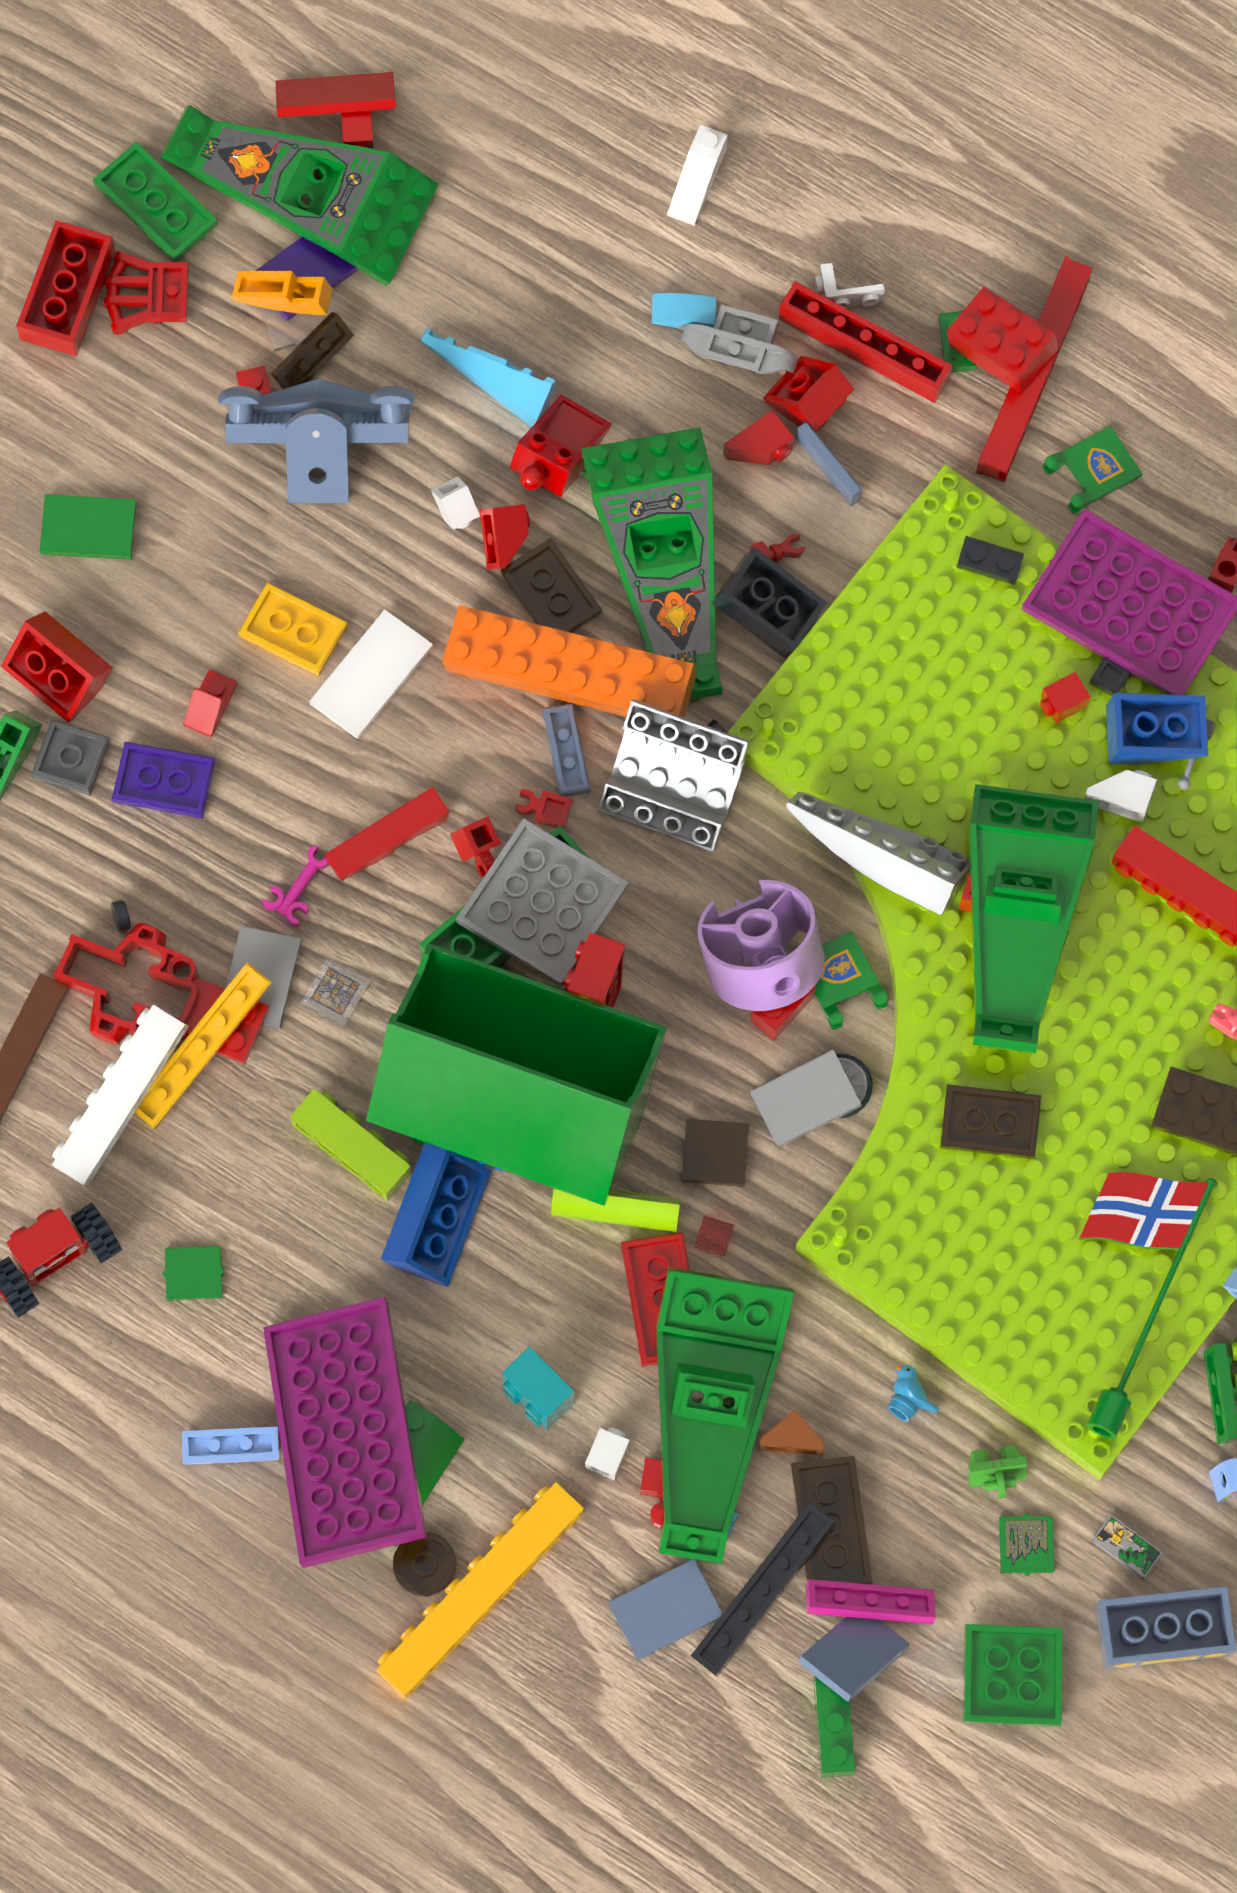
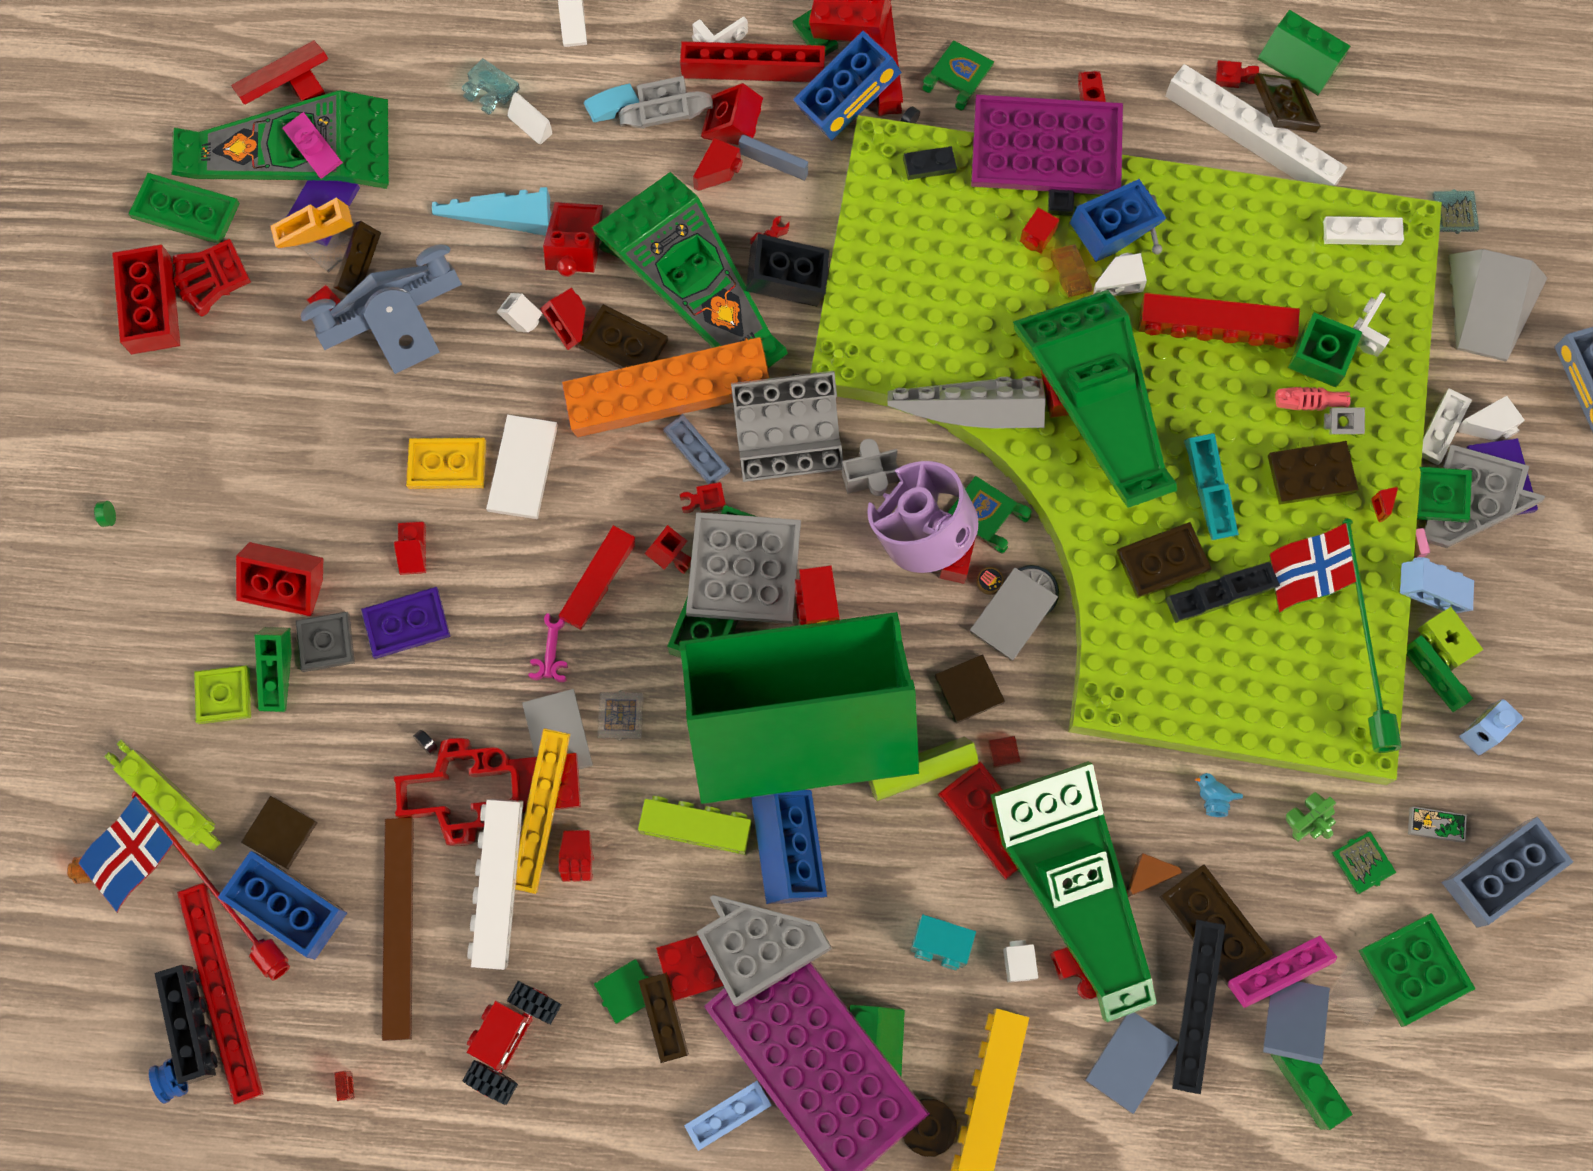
camera: 25 degrees left, 0 degrees up
green tile [40,494,136,560] -> none
none -> dark pink piece [283,112,343,179]
none -> clear light blue plate [461,58,520,115]
none -> white slope [508,92,552,144]
none -> red hand [559,830,594,882]
none -> dark brown plate [639,972,689,1063]
none -> red plate [656,935,724,1001]
none -> light grey wing [697,895,833,1006]
none -> blue brick [793,31,902,141]
none -> light grey piece [842,439,900,496]
none -> black tile [900,106,920,124]
none -> tile [977,567,1003,595]
none -> clear orange slope [1051,244,1092,298]
none -> black slope [1165,562,1280,623]
none -> teal slope [1184,433,1238,540]

